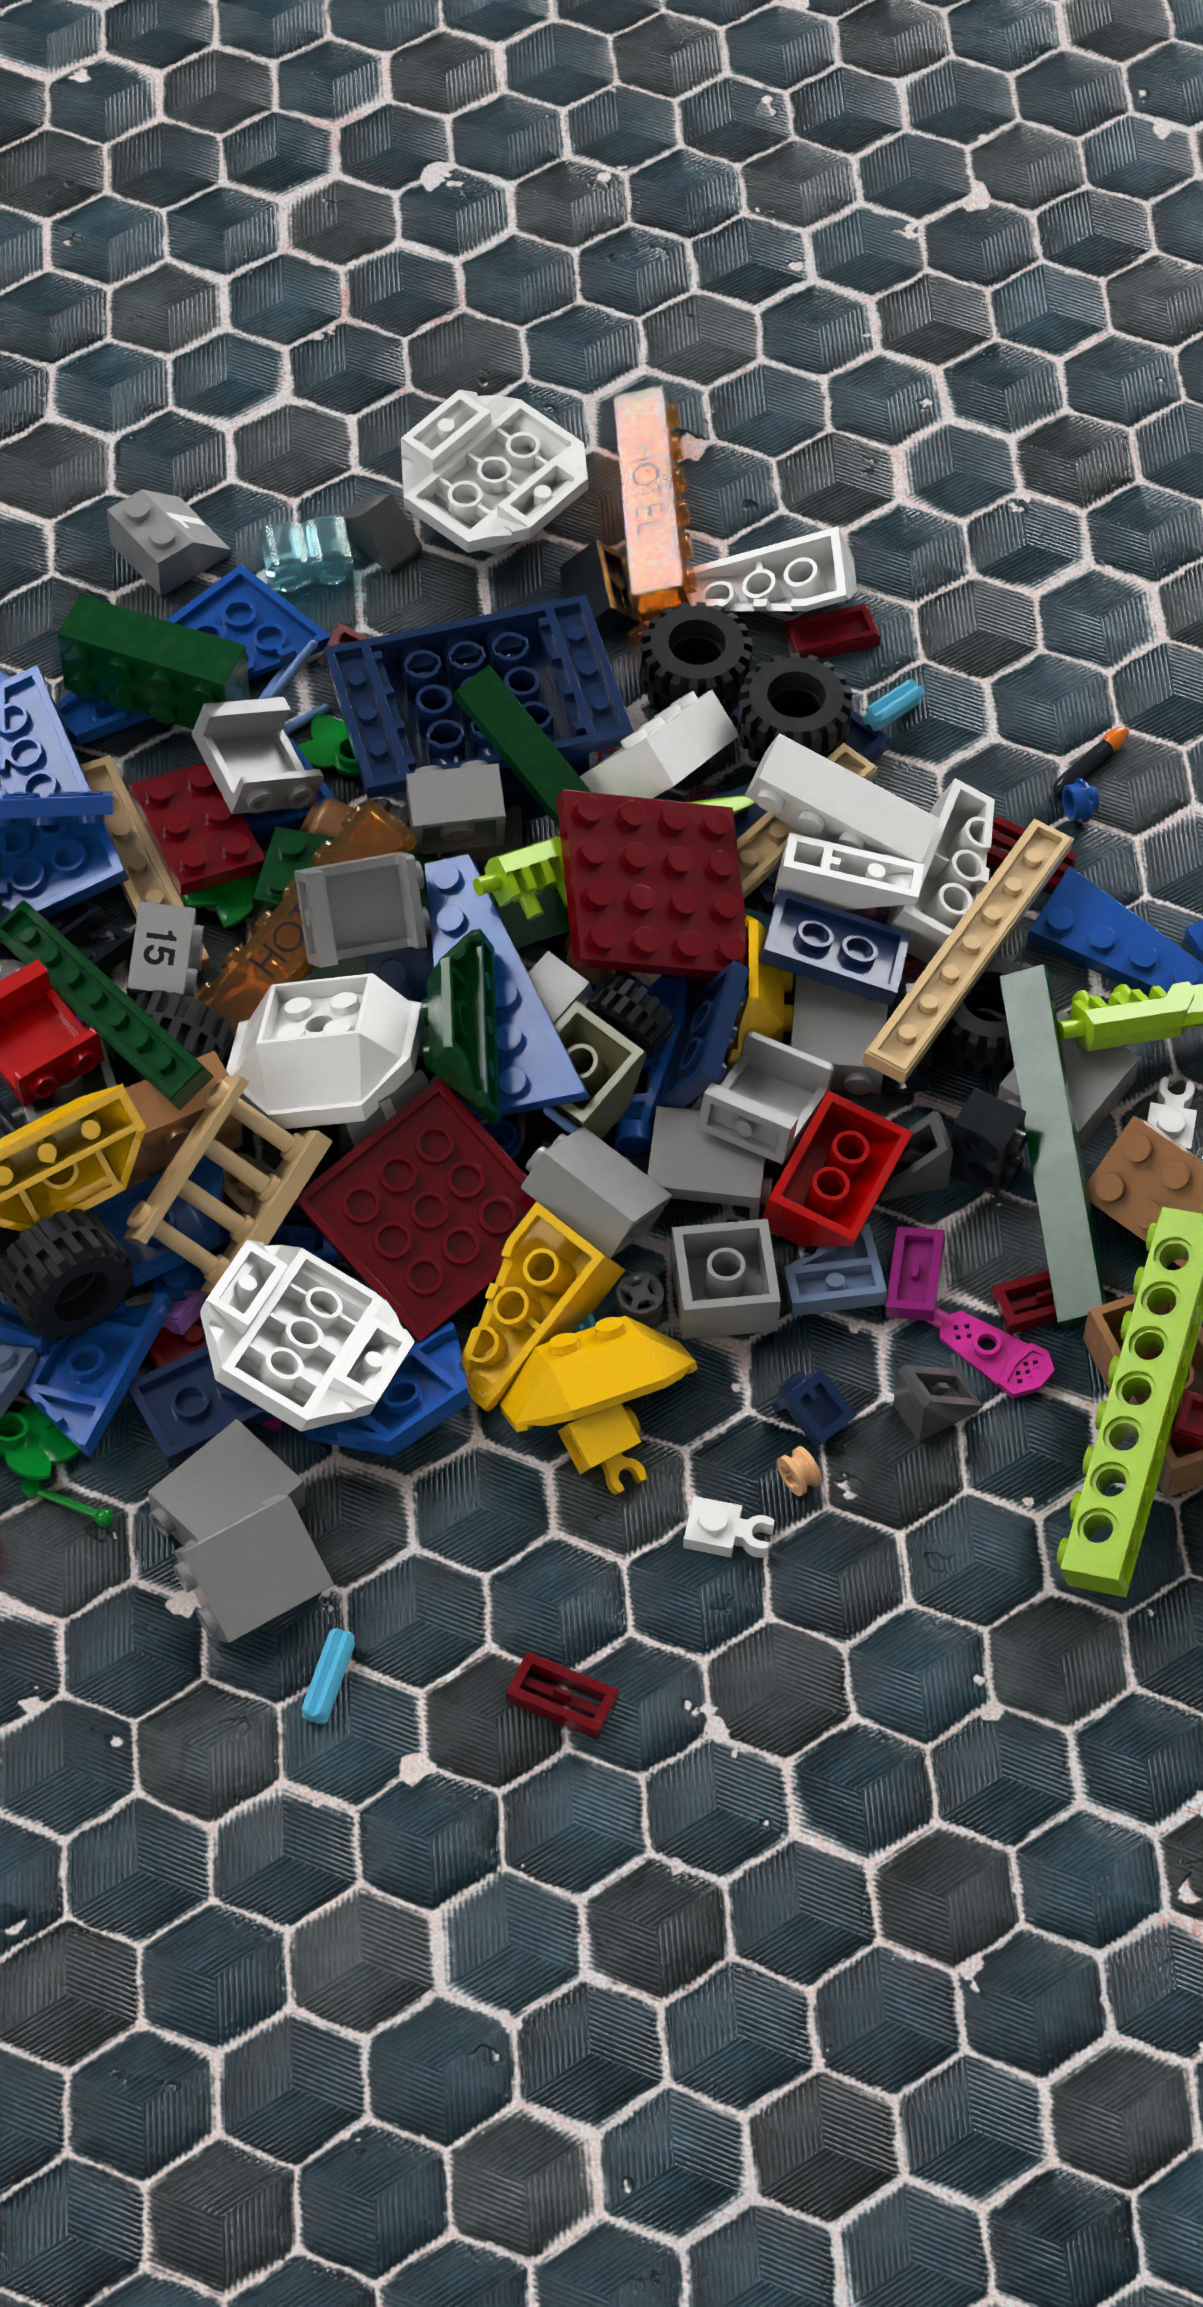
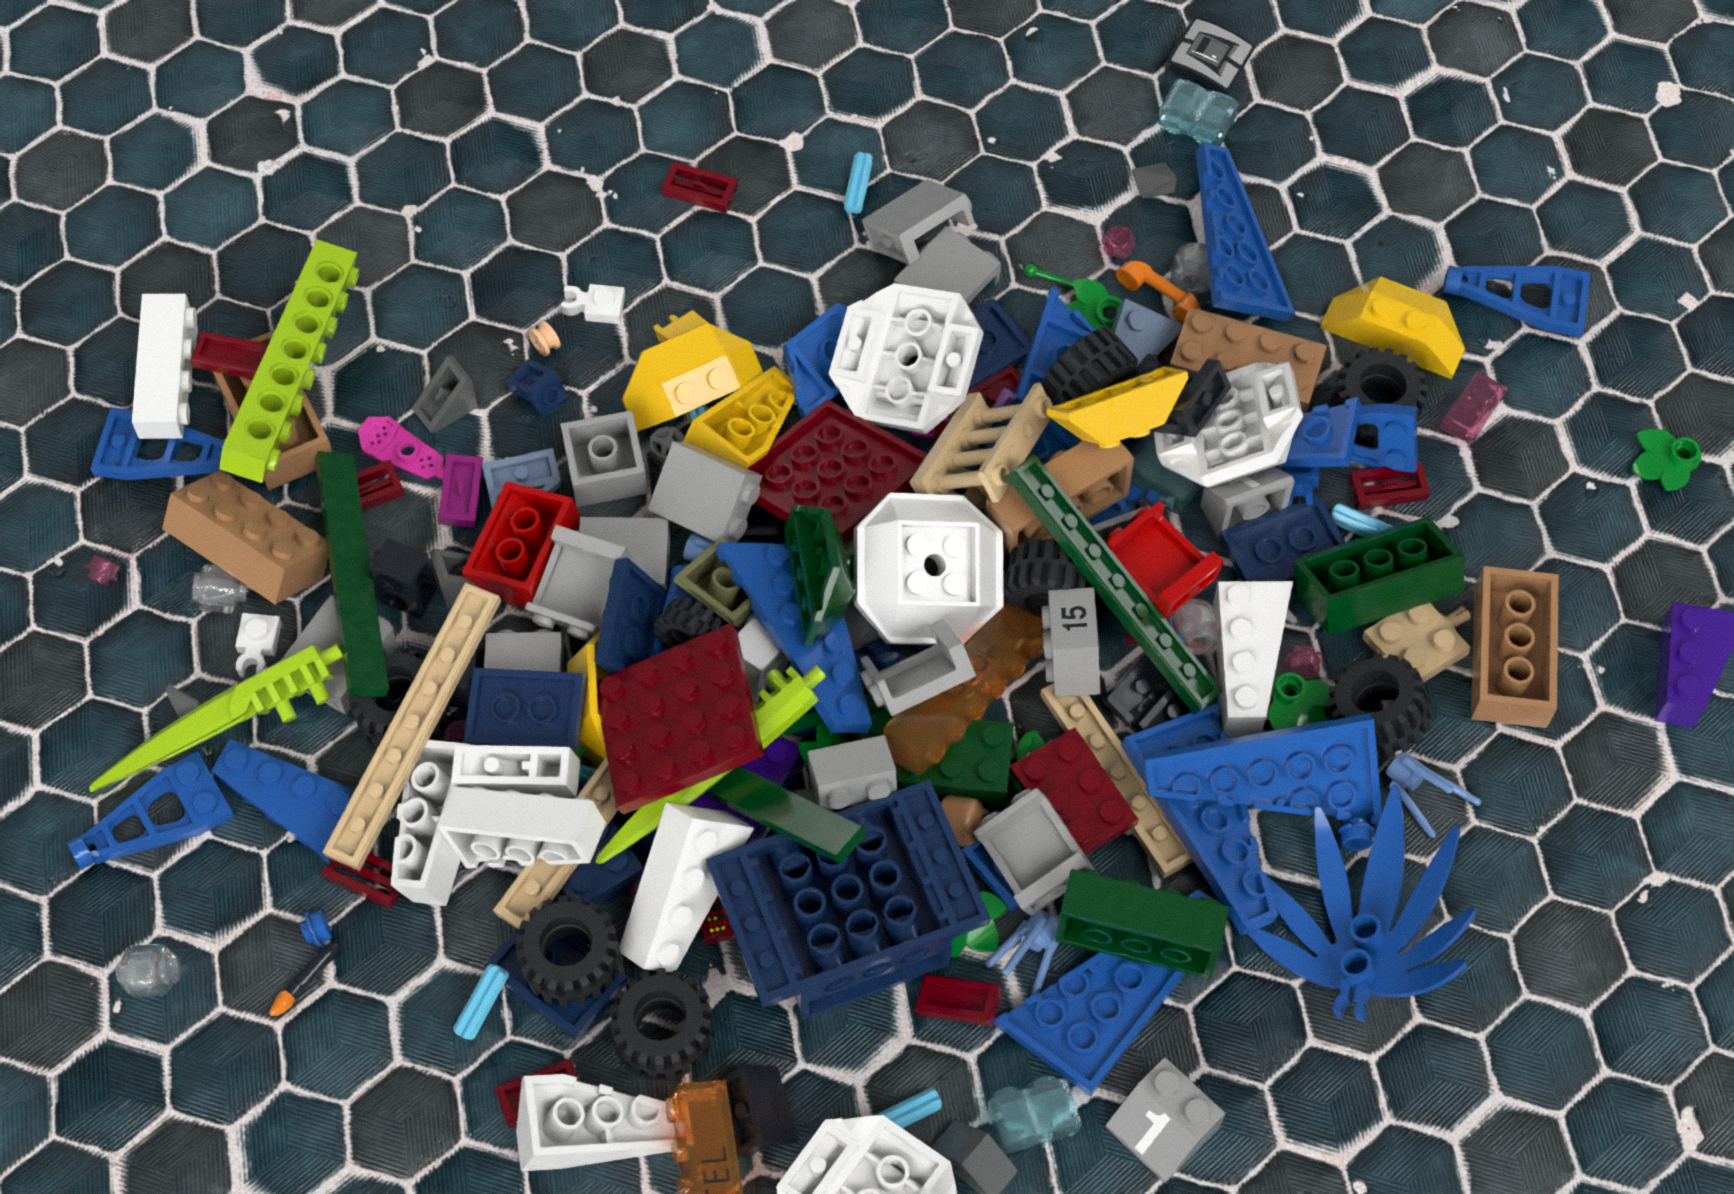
camera: 175 degrees right, 5 degrees up
none -> medium azure axle [873,1088,942,1128]

